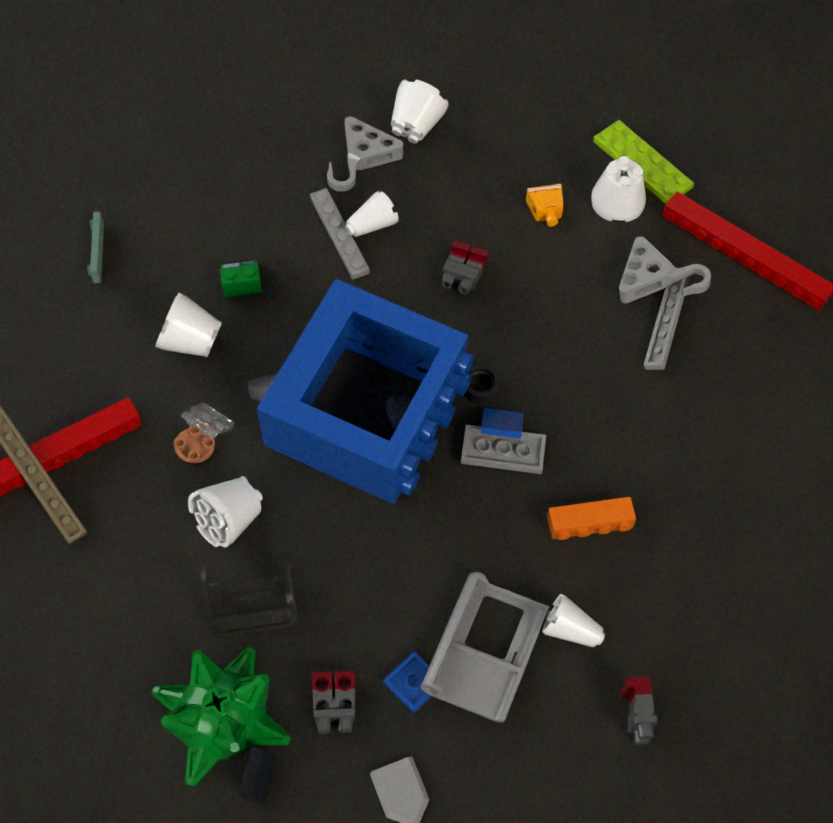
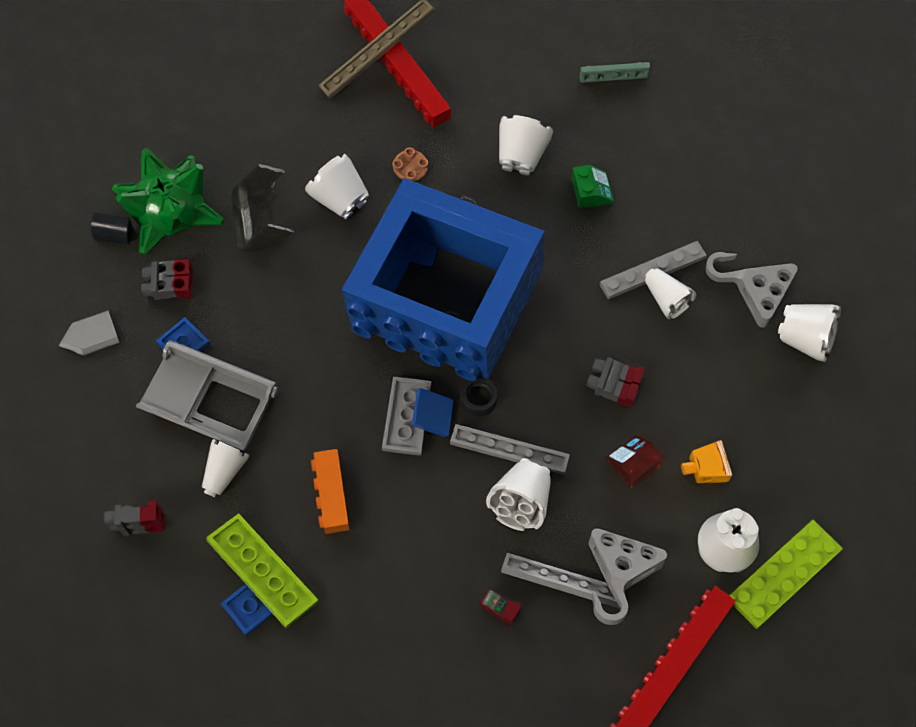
camera: 90 degrees right, 5 degrees up
clear plate [181,402,234,438] -> none
none -> lime plate [206,513,318,629]
none -> blue tile [221,584,273,636]
none -> light grey plate [450,424,570,475]
none -> leg [479,590,521,627]
none -> white cone [486,458,551,531]
none -> clear red slope [605,435,664,488]

